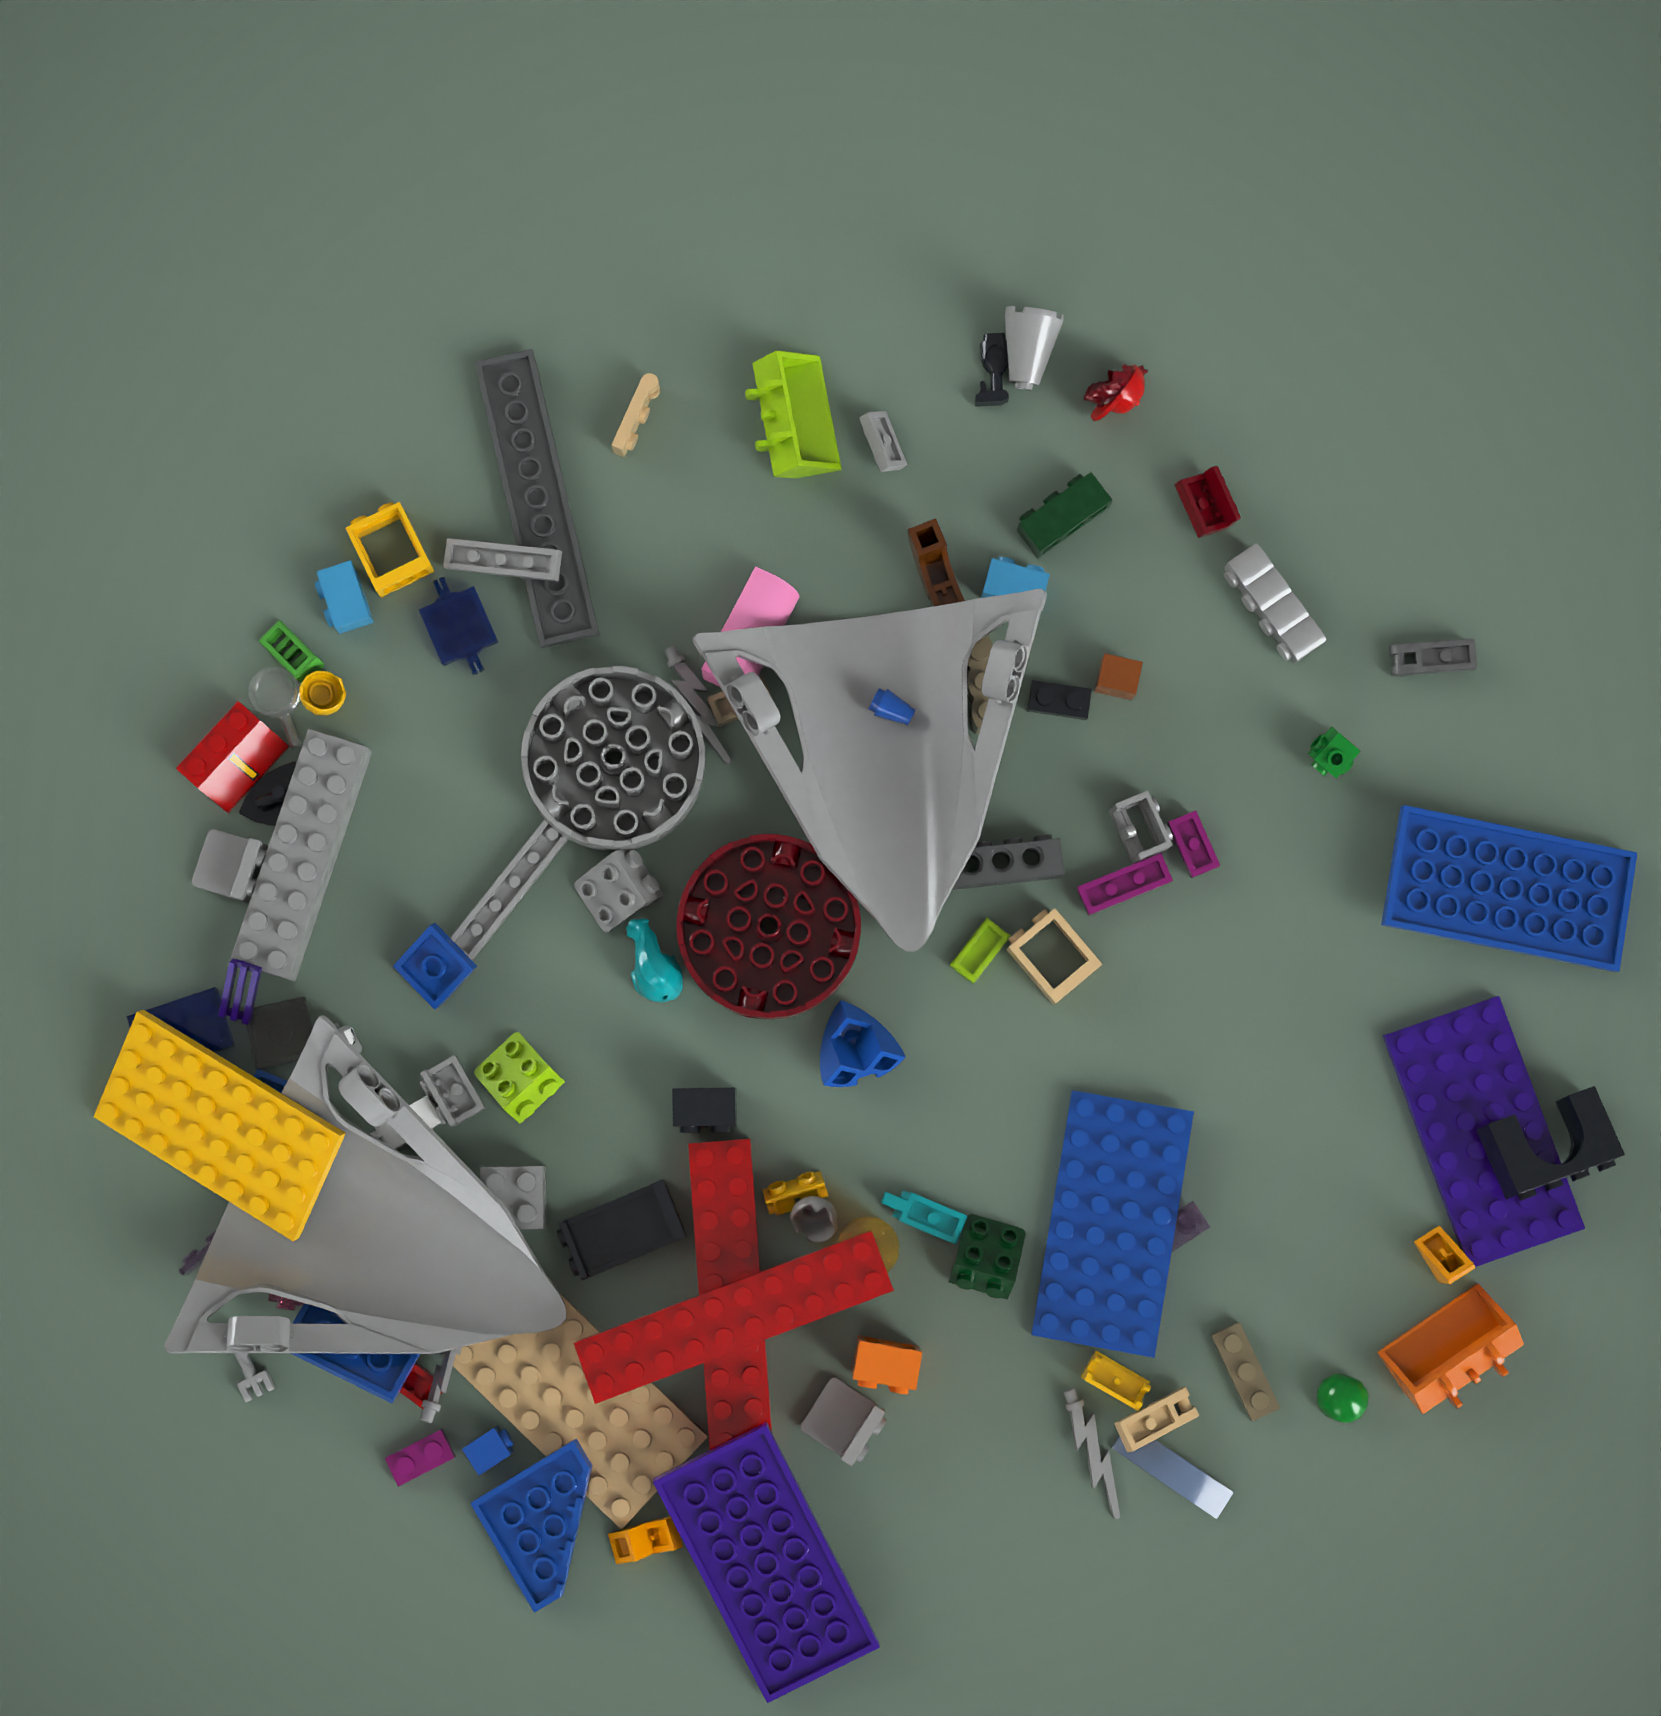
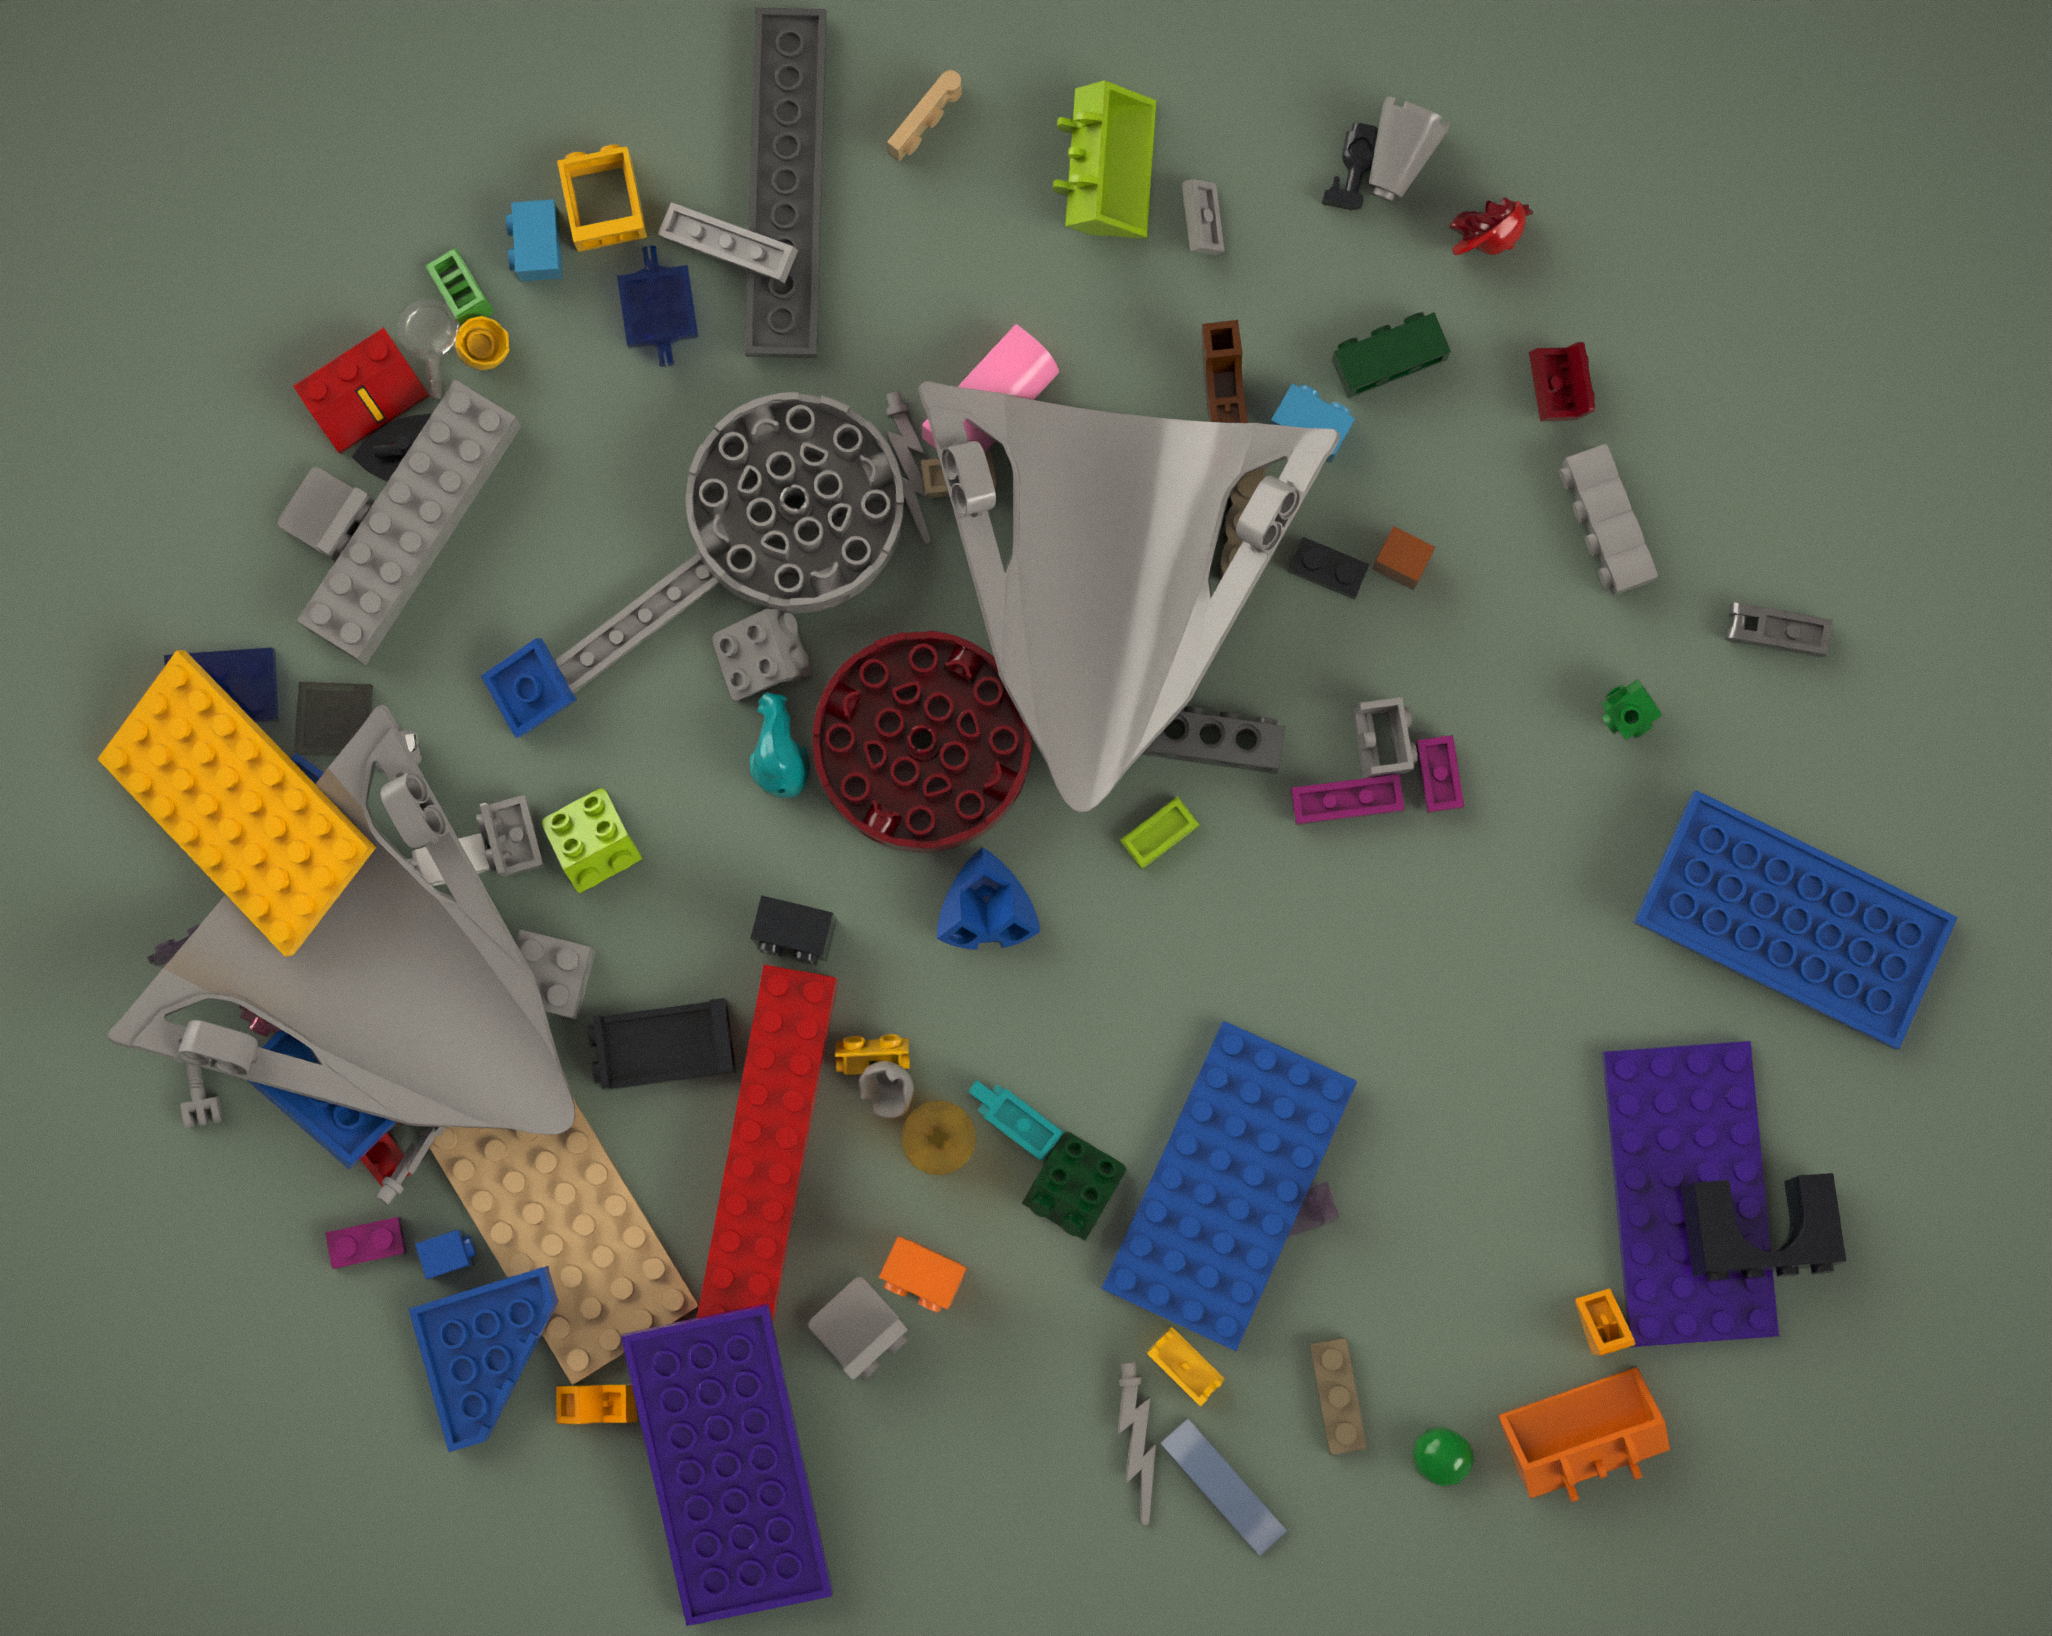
camera: 20 degrees right, 0 degrees up
dark purple tile [218,958,262,1025] -> none
red brick [573,1230,894,1404] -> none
blue cone [869,688,916,726] -> none
tan window [1006,908,1103,1005] -> none
tan plate [1114,1386,1199,1452] -> none

